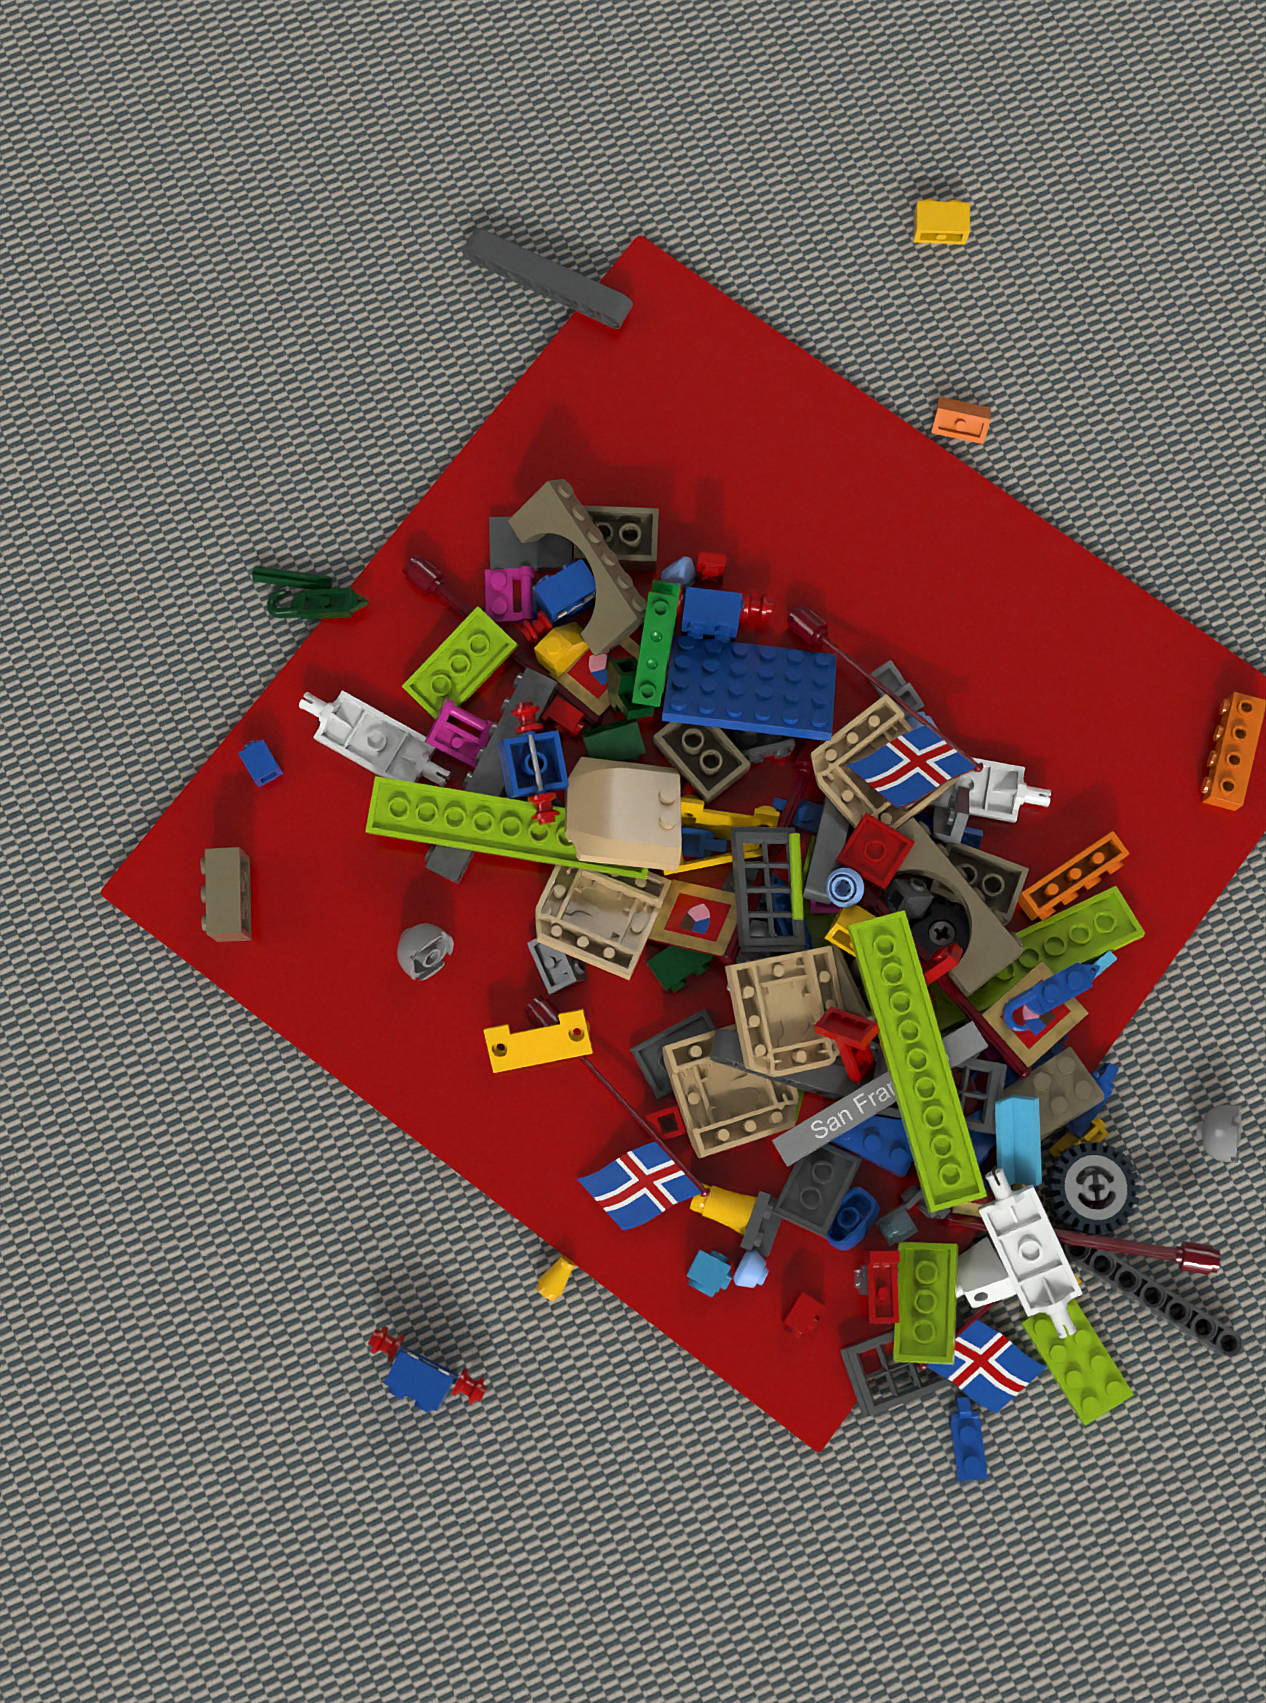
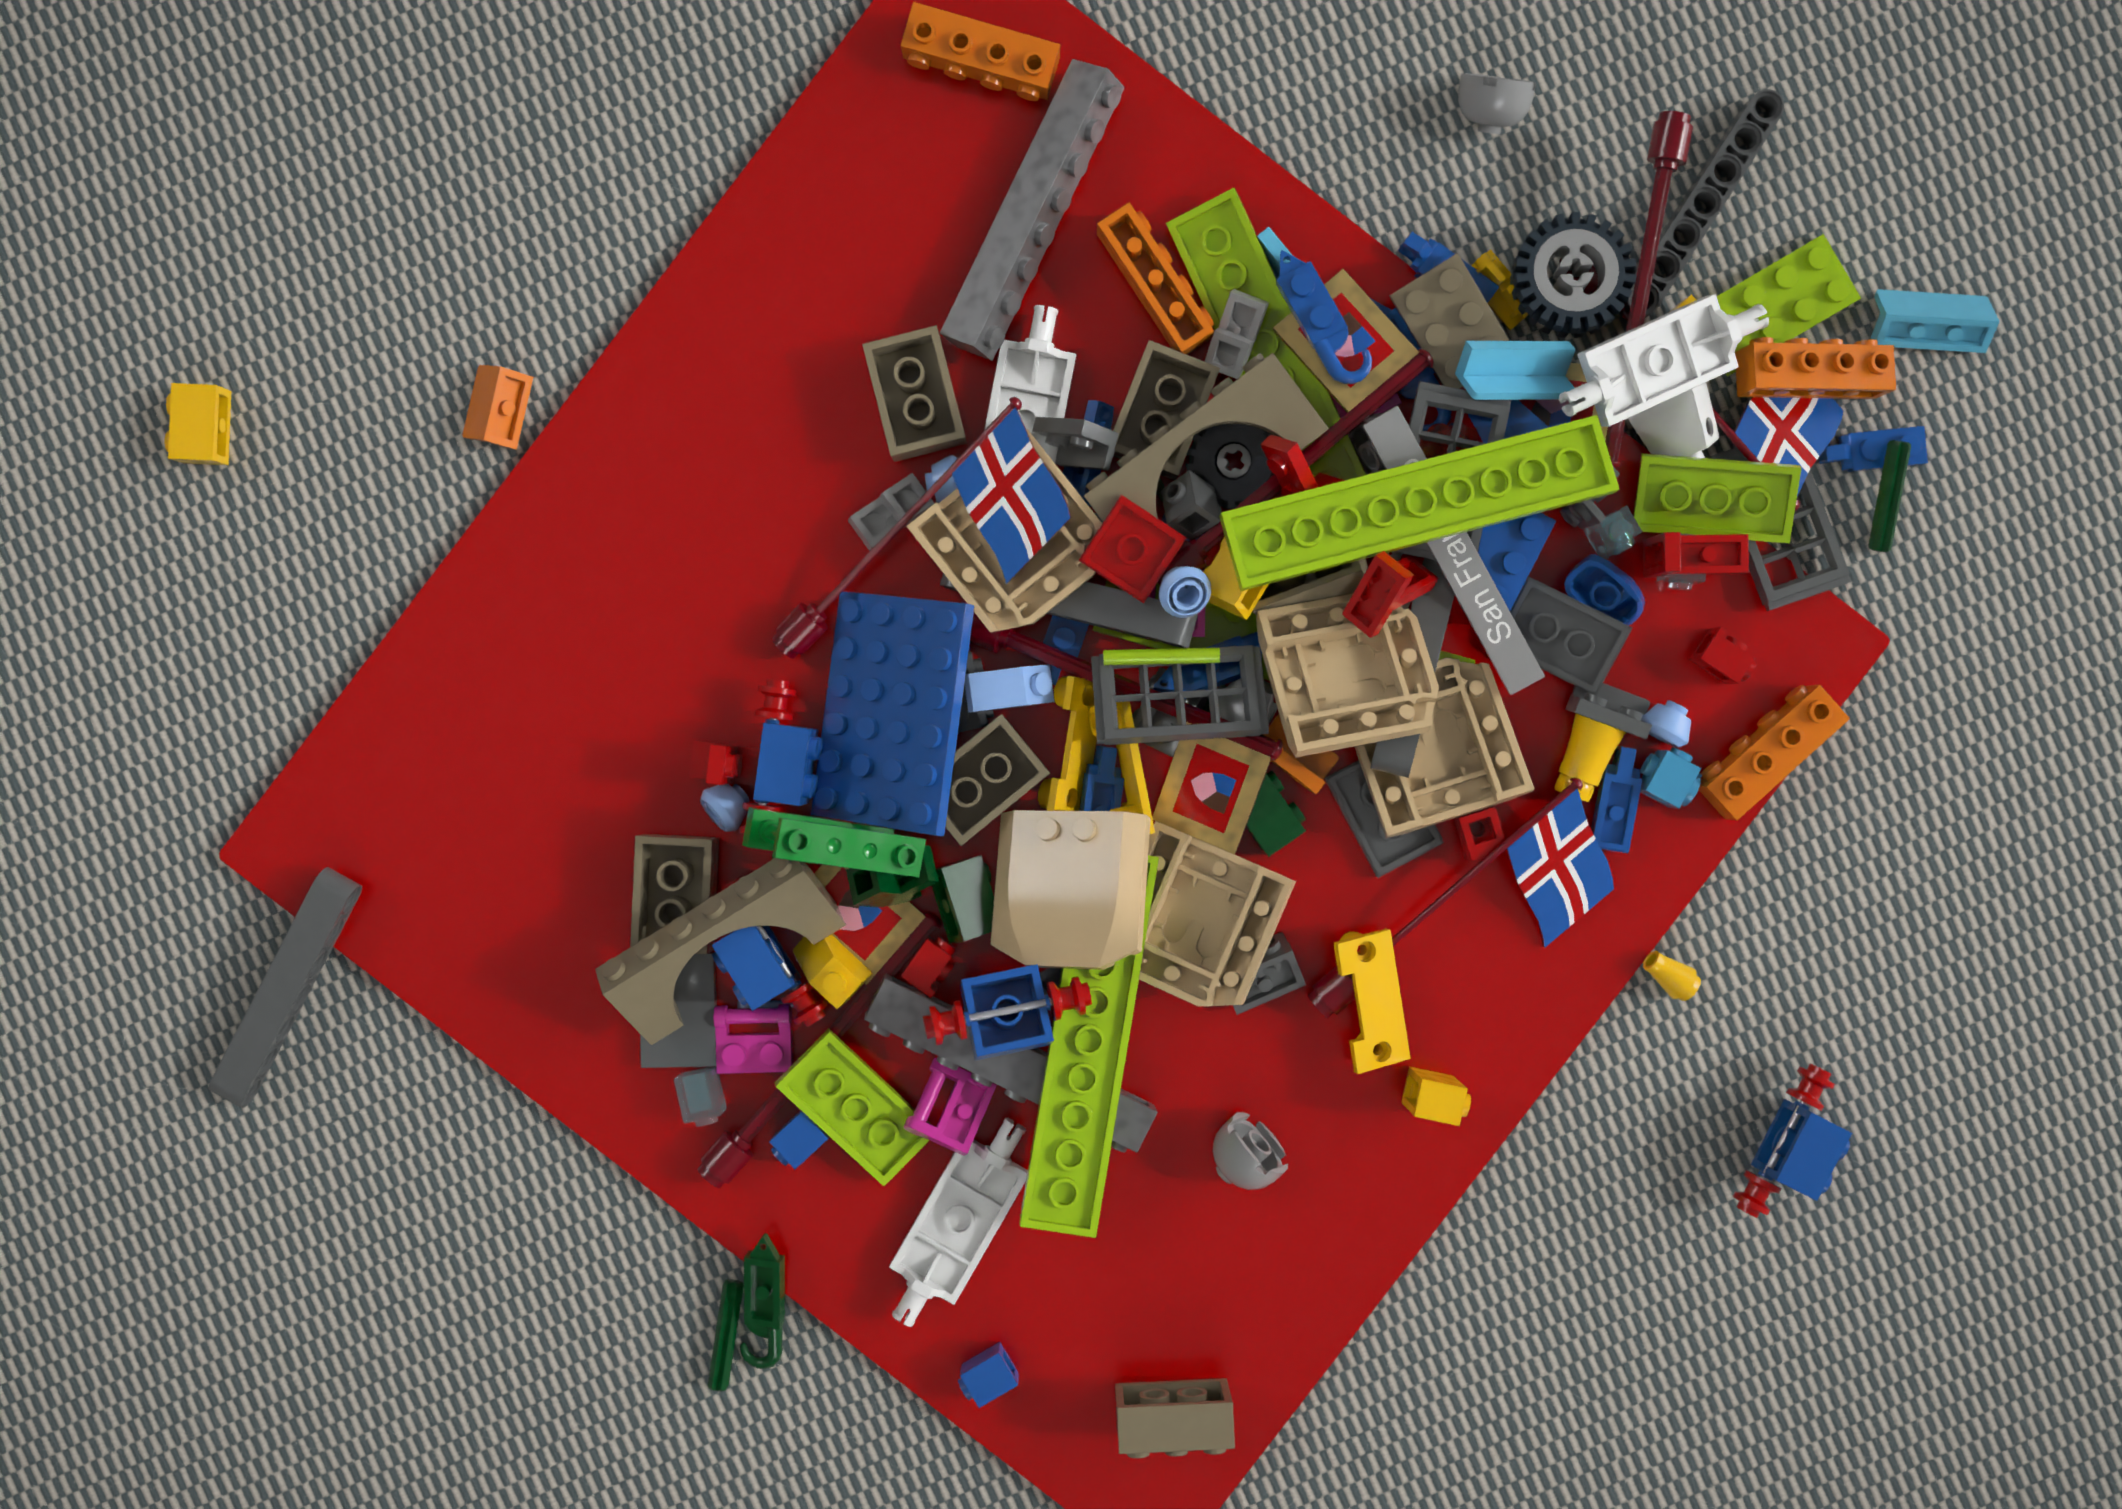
camera: 95 degrees left, 10 degrees up
none -> clear light blue brick [674,1066,727,1127]
none -> blue brick [769,1110,830,1169]
none -> dark tan brick [862,325,967,462]
none -> flat silver brick [939,59,1125,361]
none -> light blue slope [964,664,1054,713]
none -> light grey slope [1205,289,1269,379]
none -> orange panel [1263,714,1339,794]
none -> yellow brick [1401,1066,1471,1126]
none -> blue hinge [1591,746,1643,853]
none -> orange brick [1699,685,1850,821]
none -> orange brick [1735,337,1896,399]
none -> dark green axle [1868,440,1911,552]
none -> medium azure panel [1871,289,2000,353]

